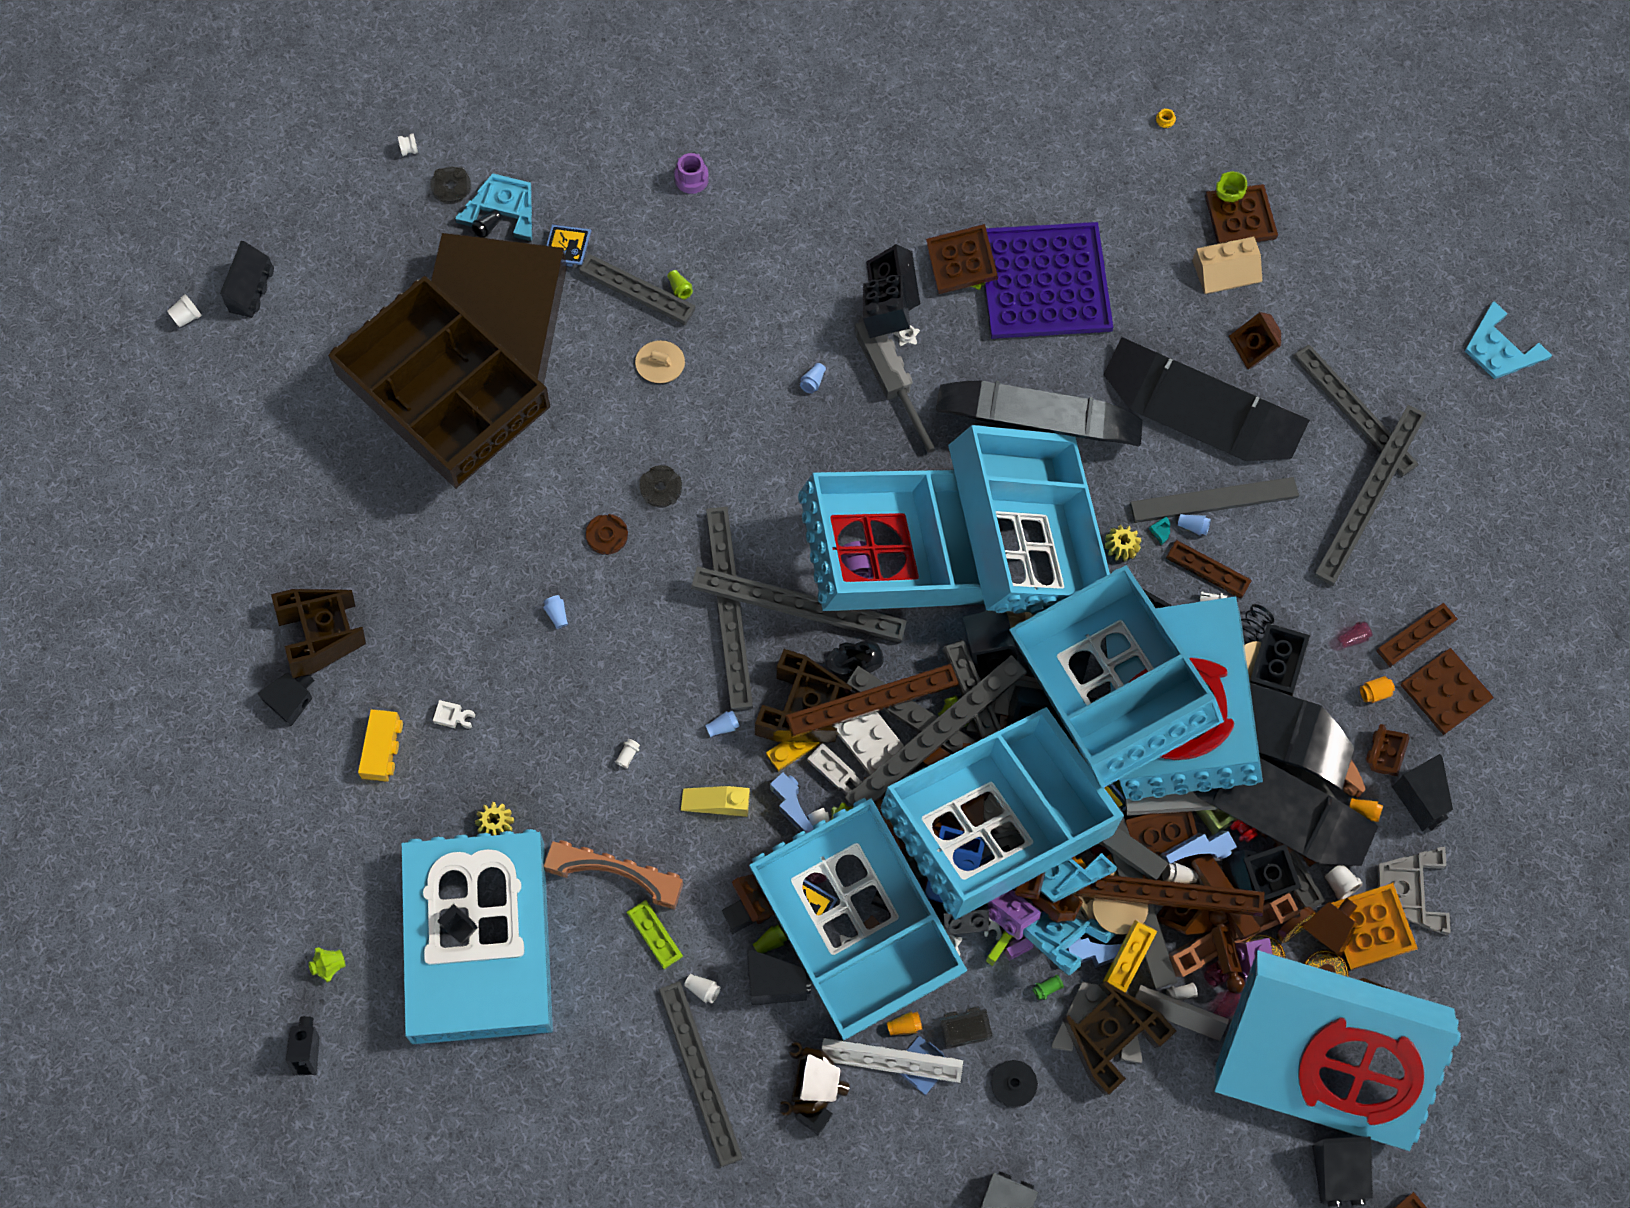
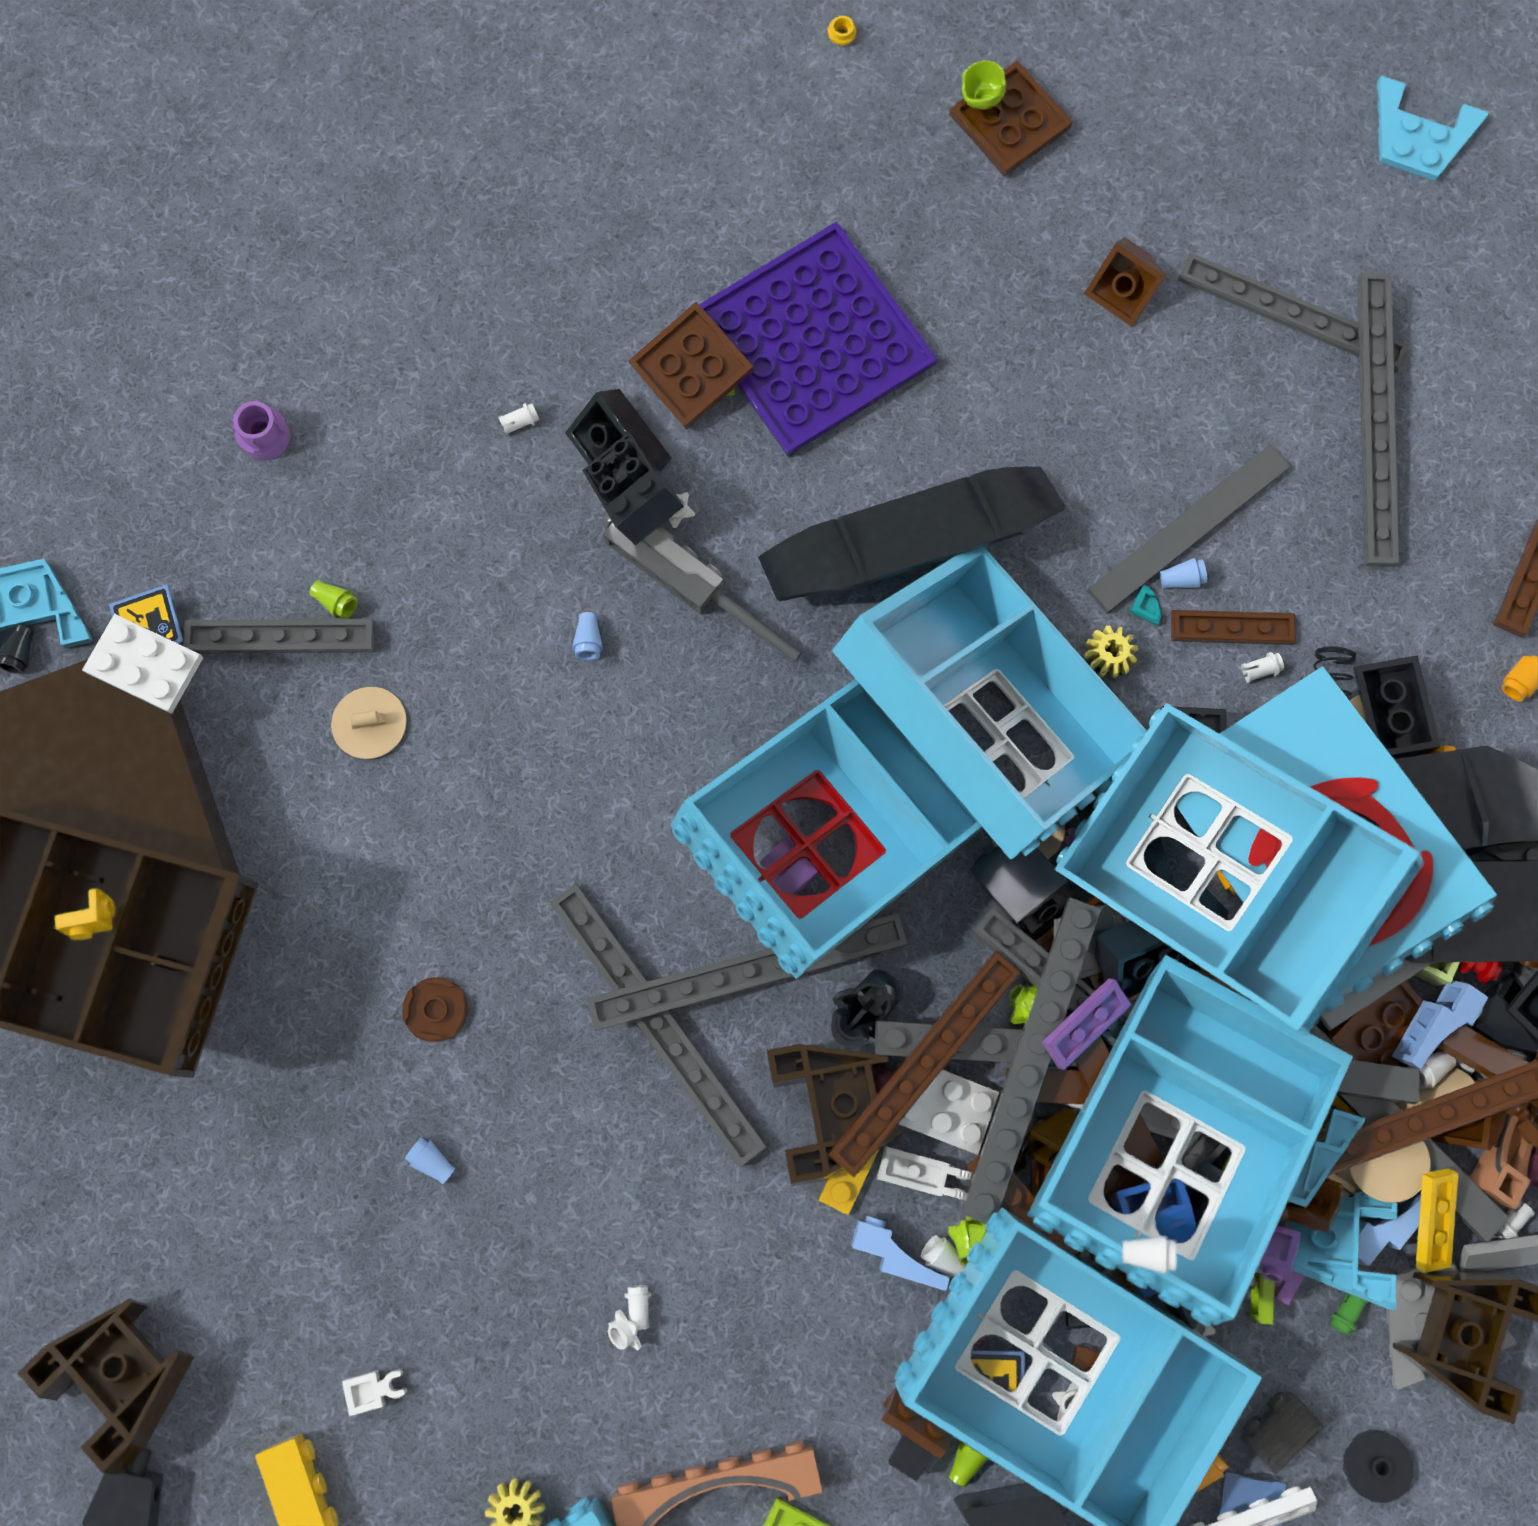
camera: 30 degrees left, 10 degrees up
clear smoke plate [639,465,682,507] -> none
light yellow slope [681,786,750,817] -> none
light blue cone [705,710,740,737] -> none
black piece [1103,337,1310,461] -> none
tan slope [1193,237,1262,294] -> none
clear pink cone [1338,621,1373,648] -> none
none -> yellow bracket [55,888,115,940]
none -> white plate [82,614,203,714]
none -> white pin [499,403,540,435]
none -> white plate [608,1310,641,1350]
none -> medium lavender tile [1041,978,1132,1070]
none -> white cone [1123,1236,1176,1274]

